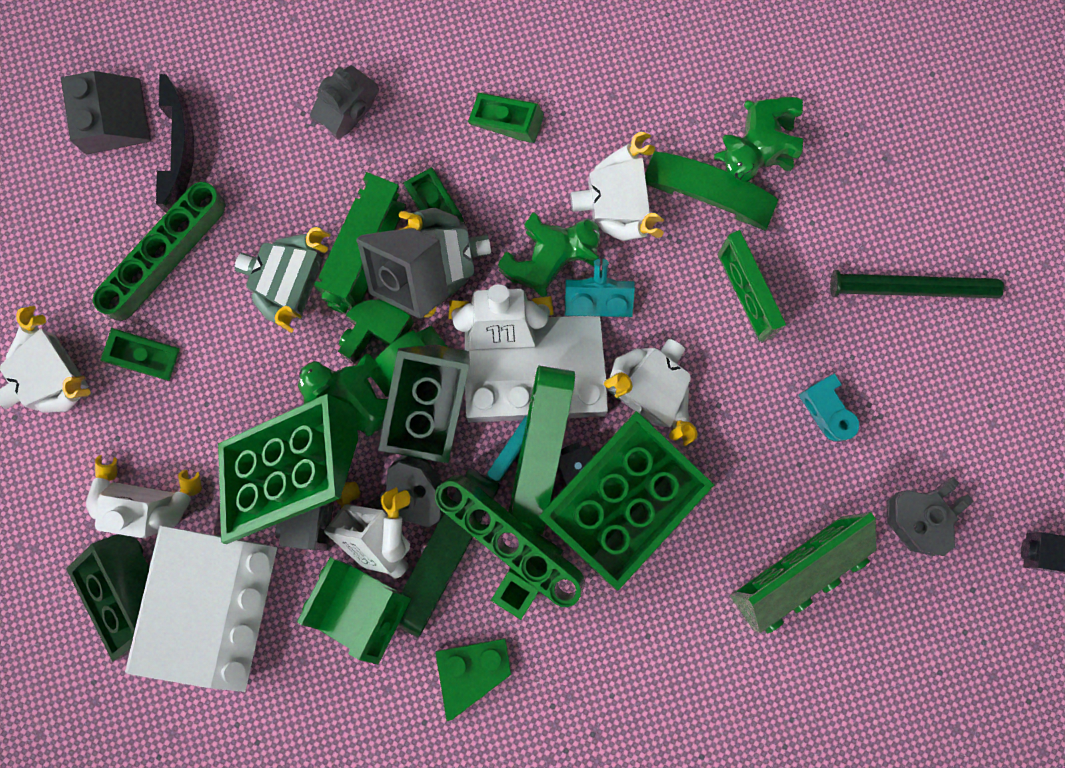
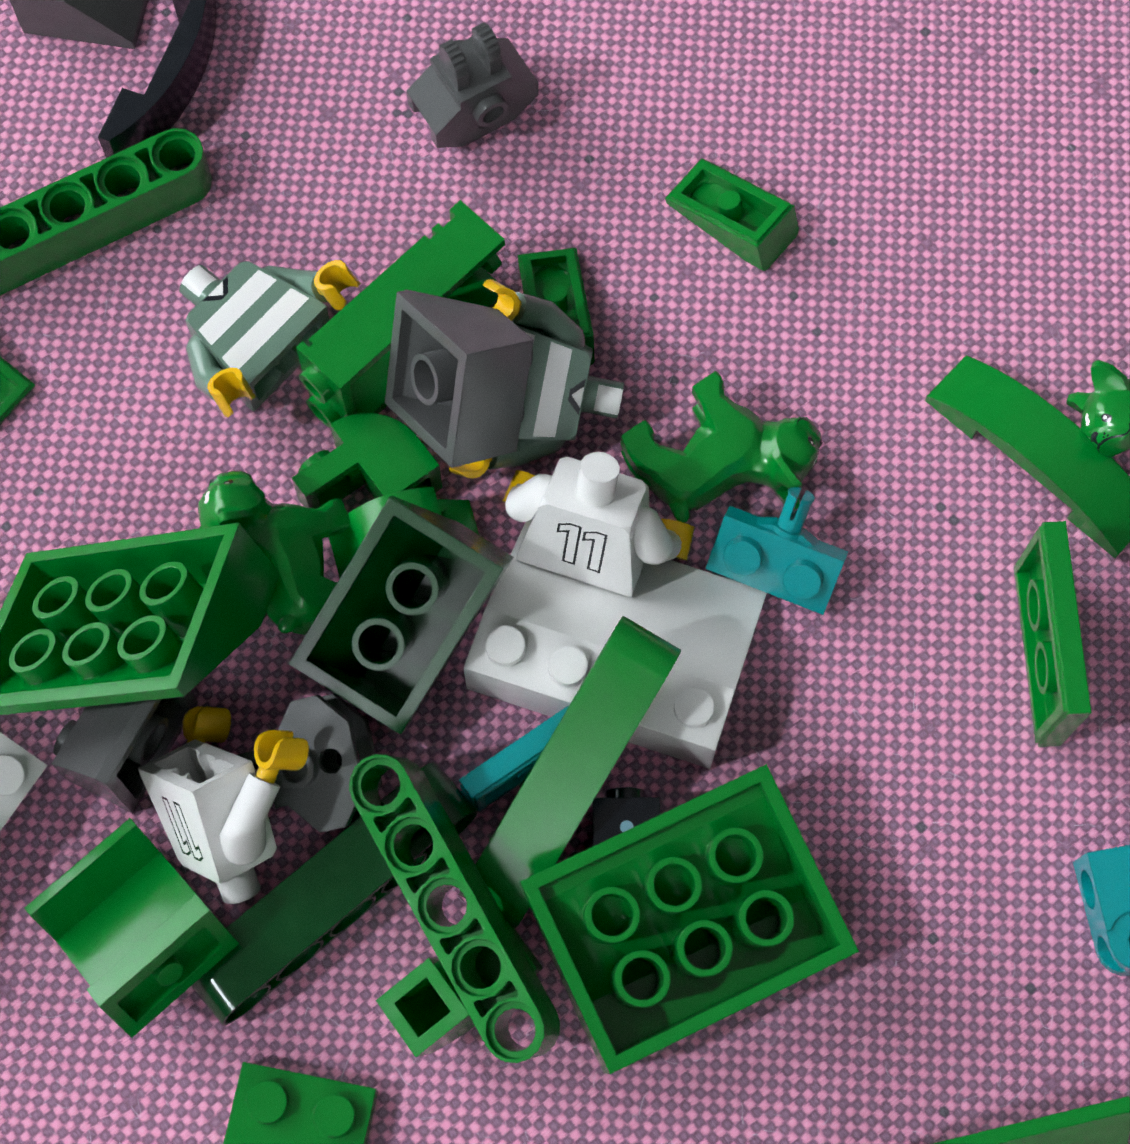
camera: 20 degrees right, 10 degrees down
torso [570,132,665,241] -> none
torso [604,339,698,446] -> none

